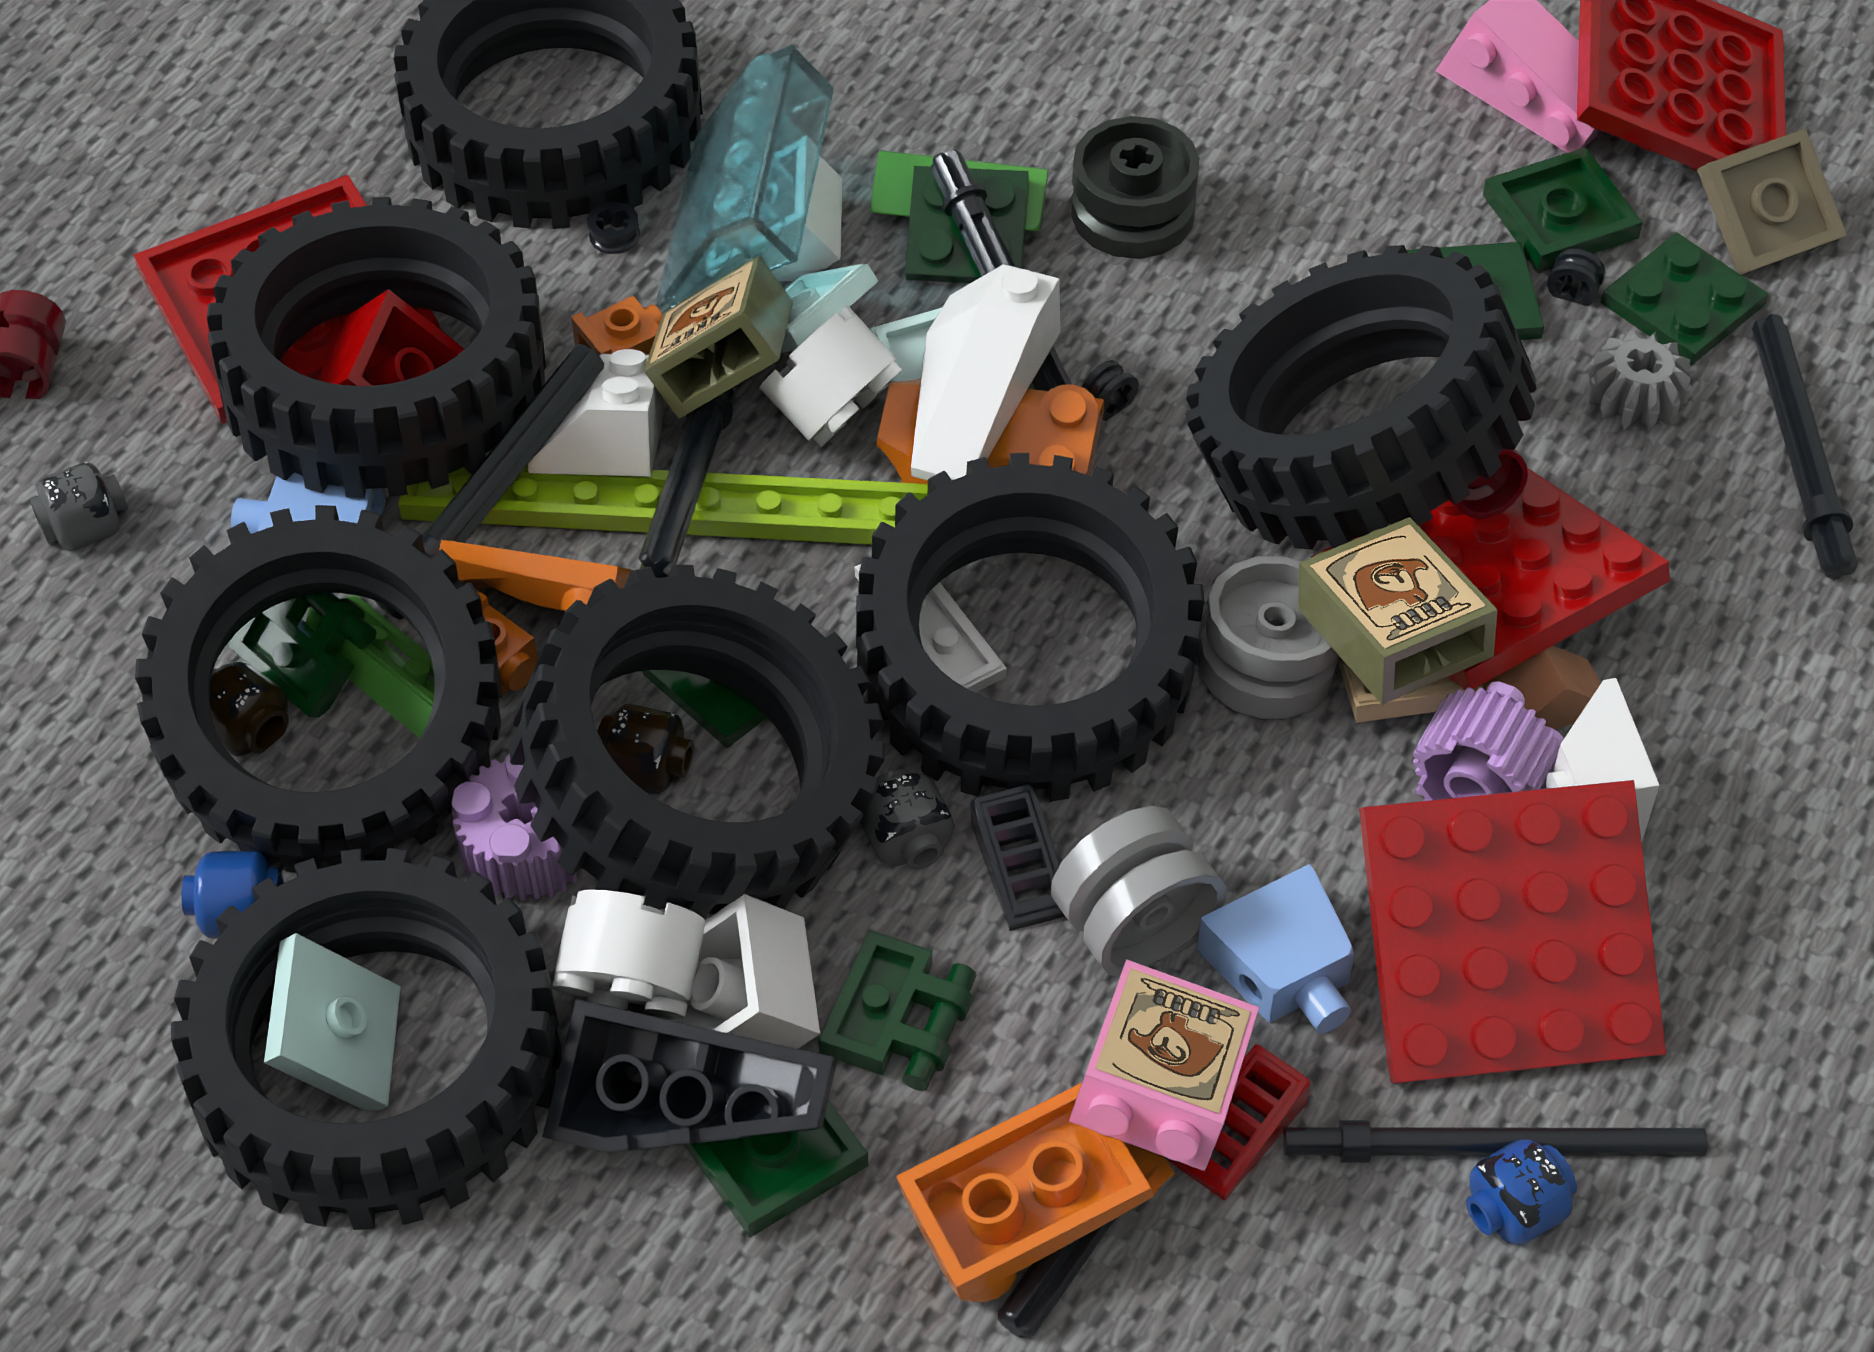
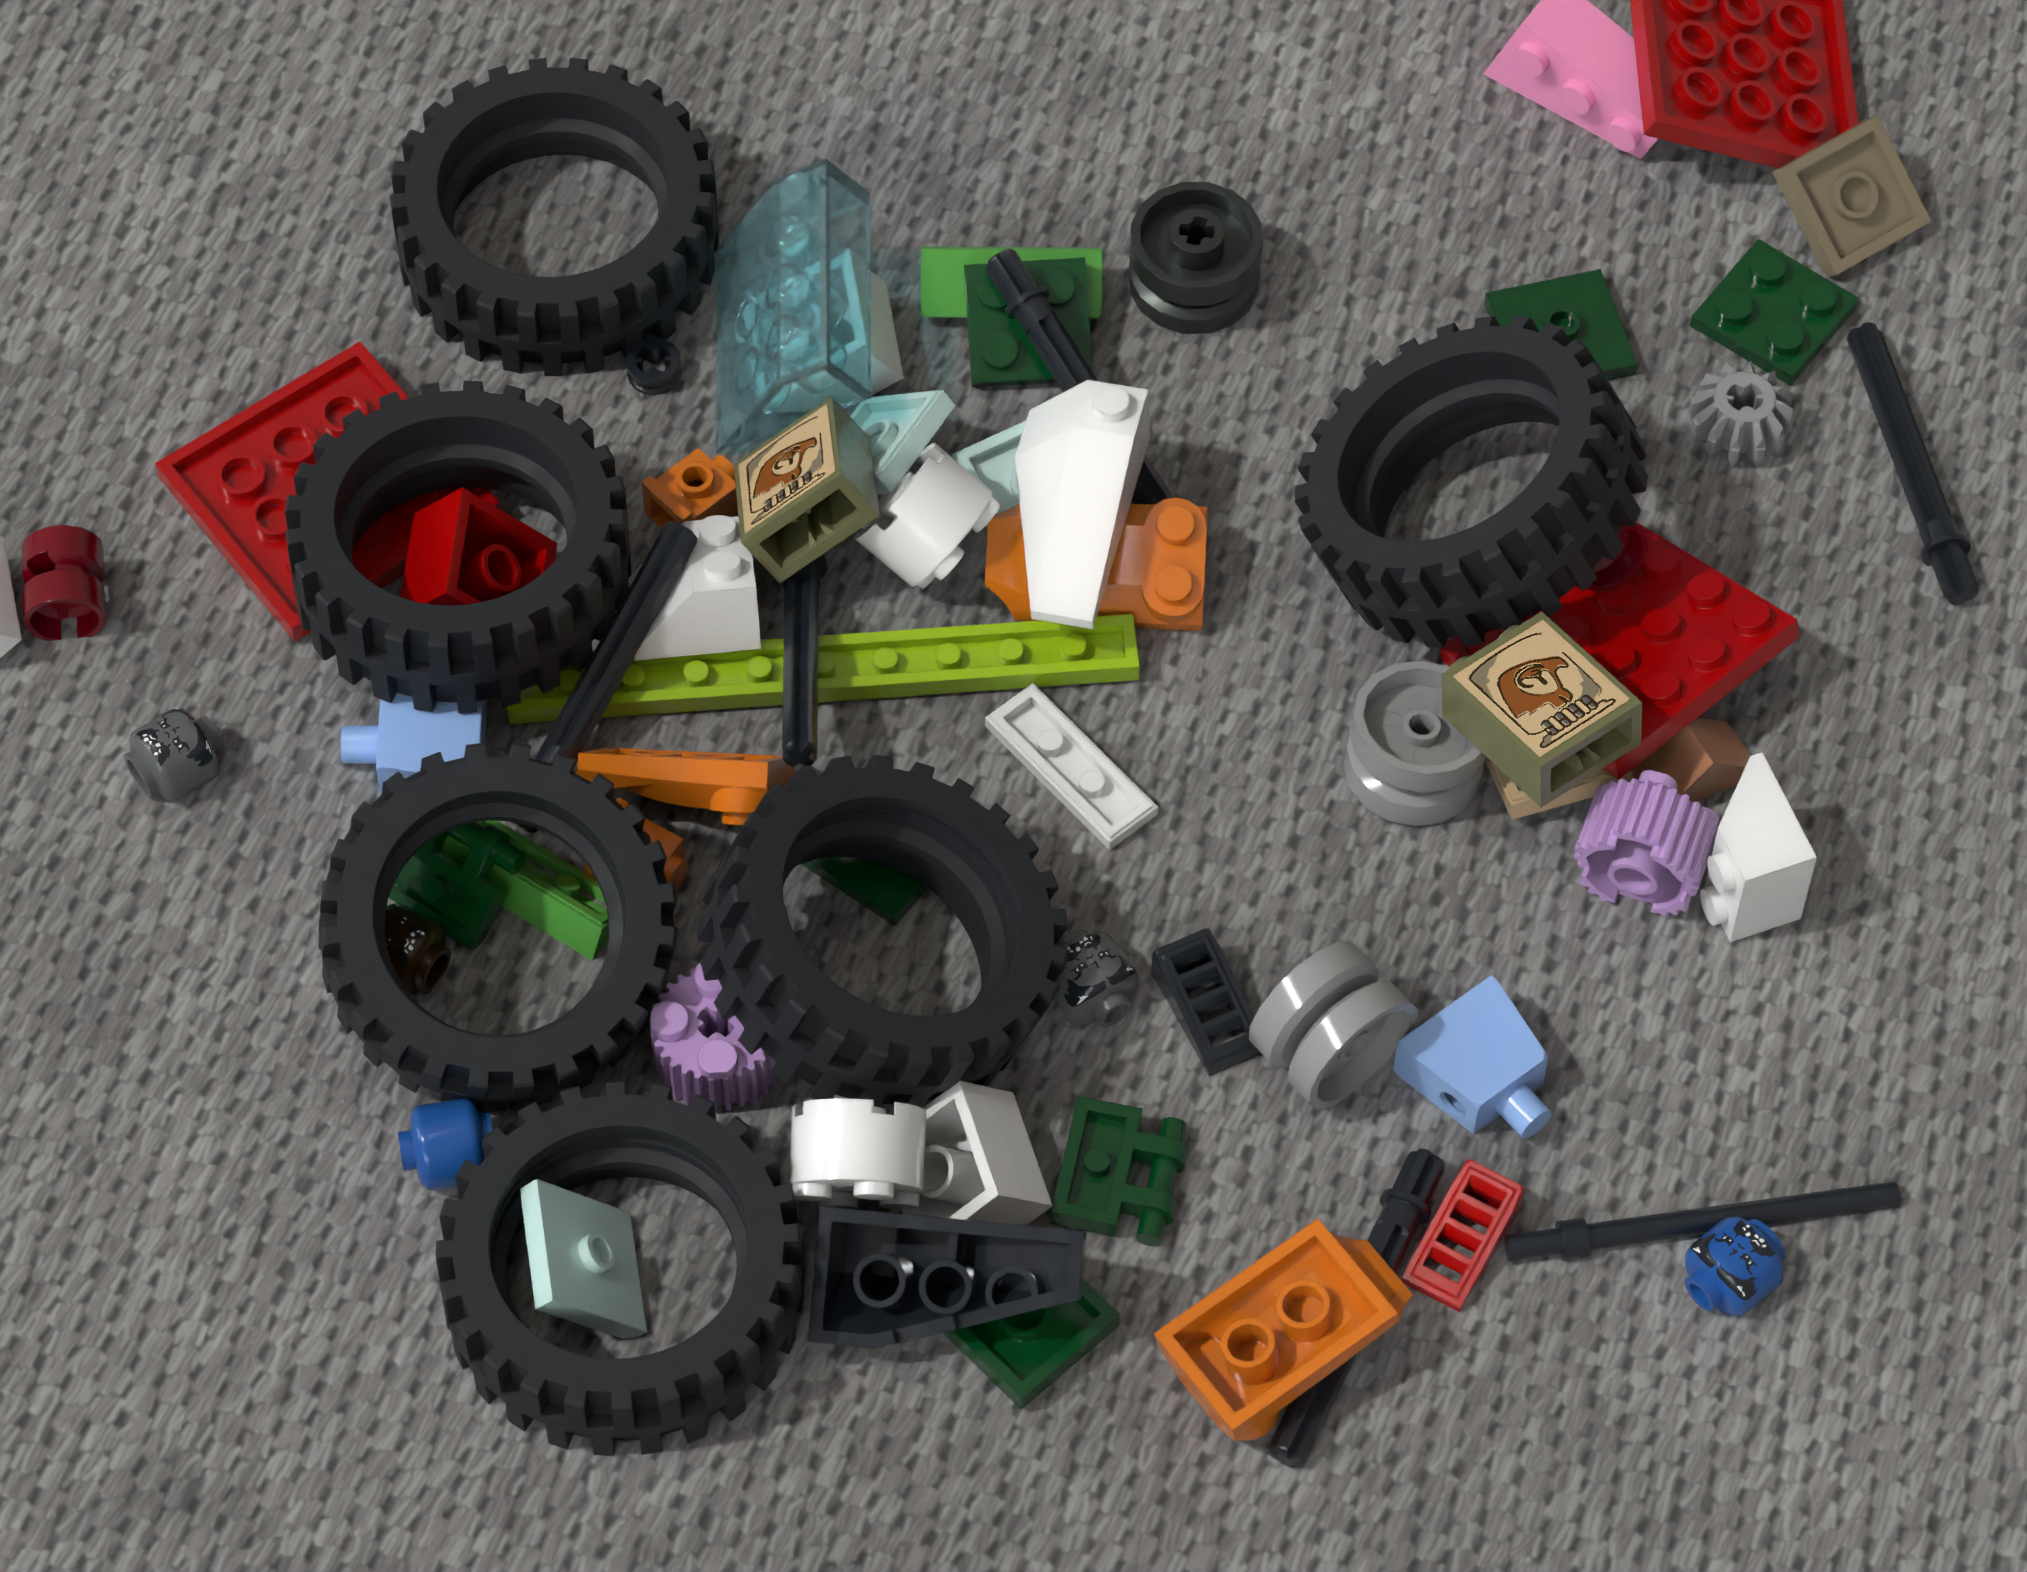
camera: 10 degrees left, 5 degrees up
dark brown head [597,704,694,794] -> none
black tyre [856,453,1205,802] -> none
brick [1069,959,1259,1171] -> none
black bush [1082,360,1139,421] -> none
red plate [1359,780,1666,1083] -> none
dark green plate [1483,147,1643,271] -> none
black bush [1547,249,1606,306] -> none

